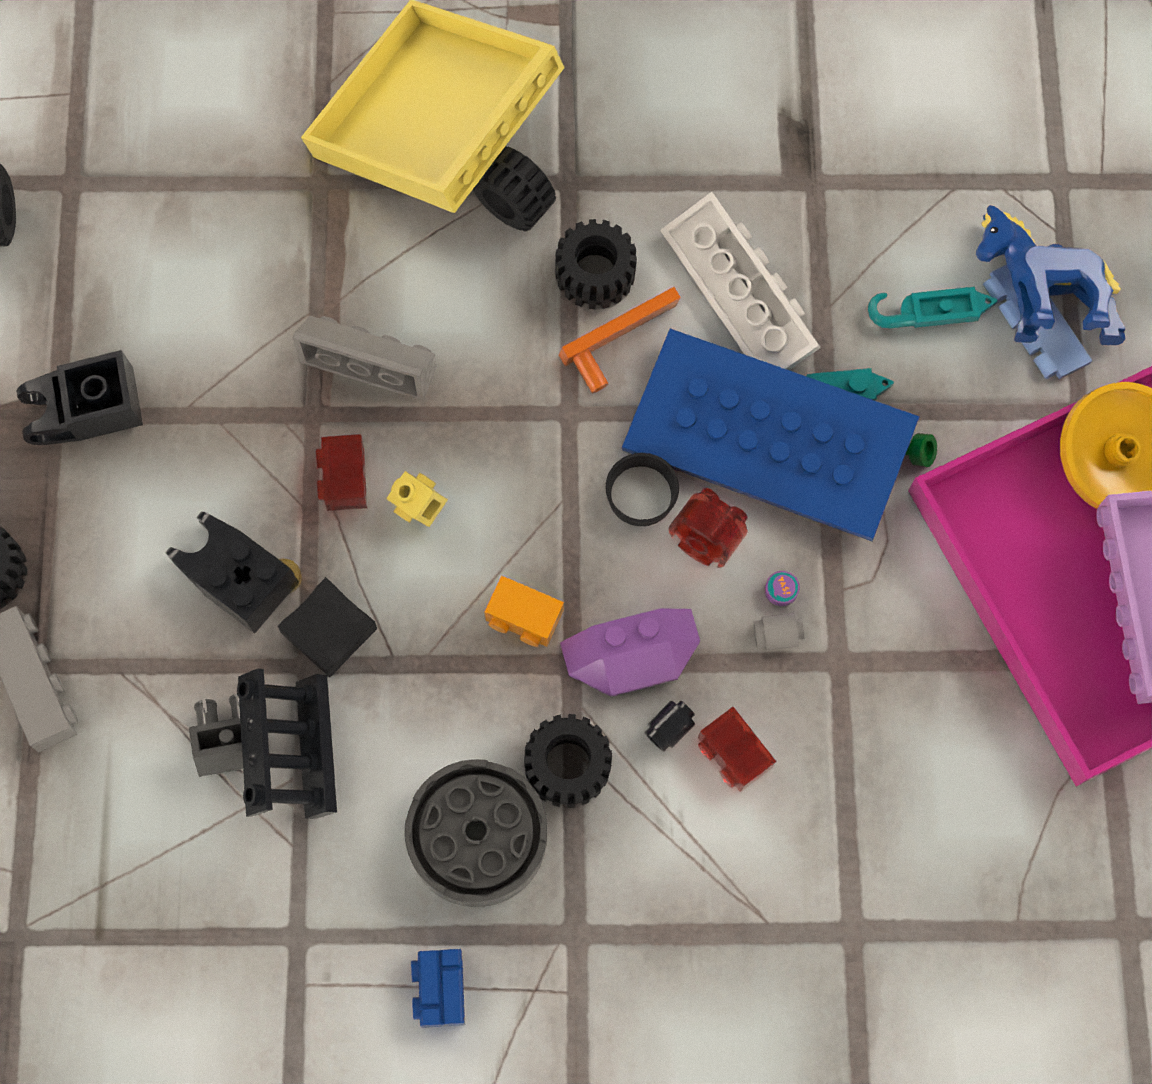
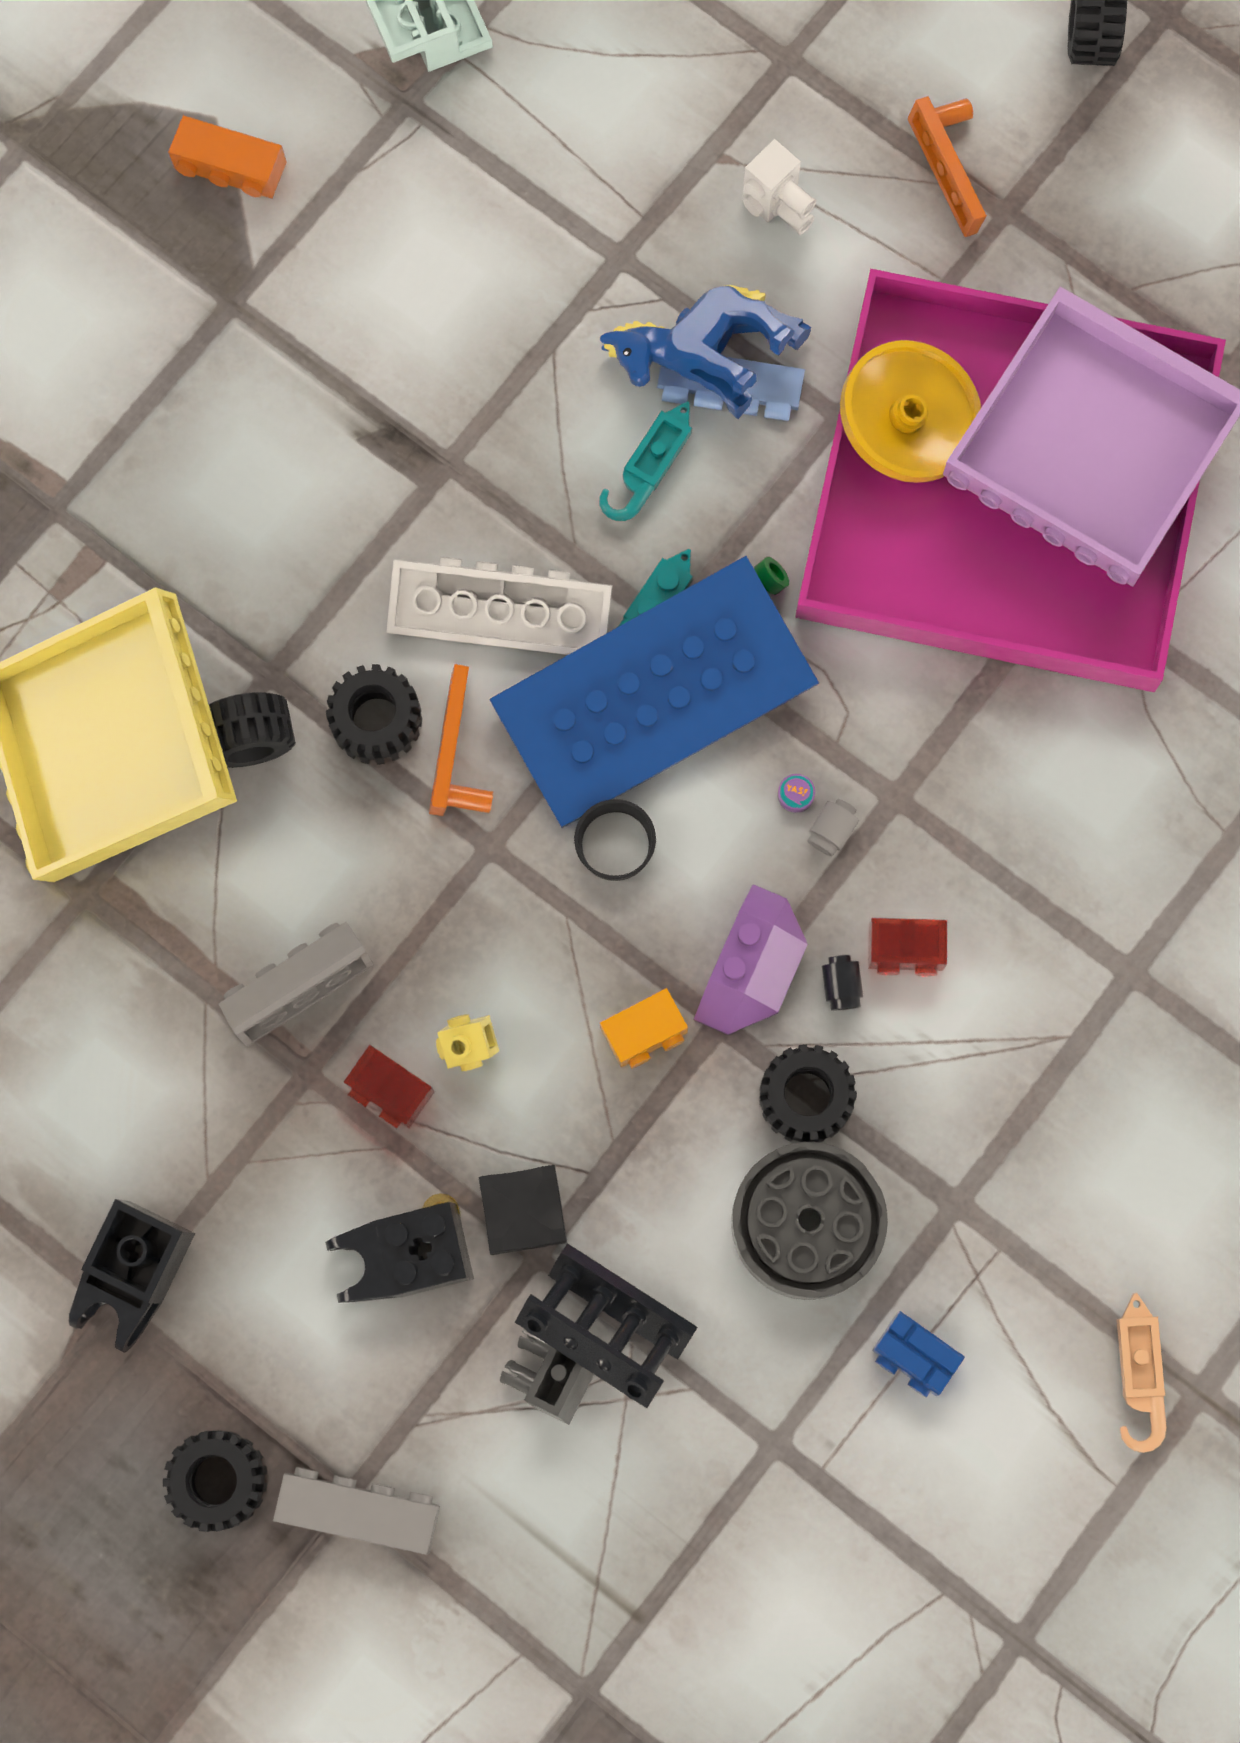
camera: 45 degrees left, 5 degrees up
clear red brick [669,488,748,568] -> none

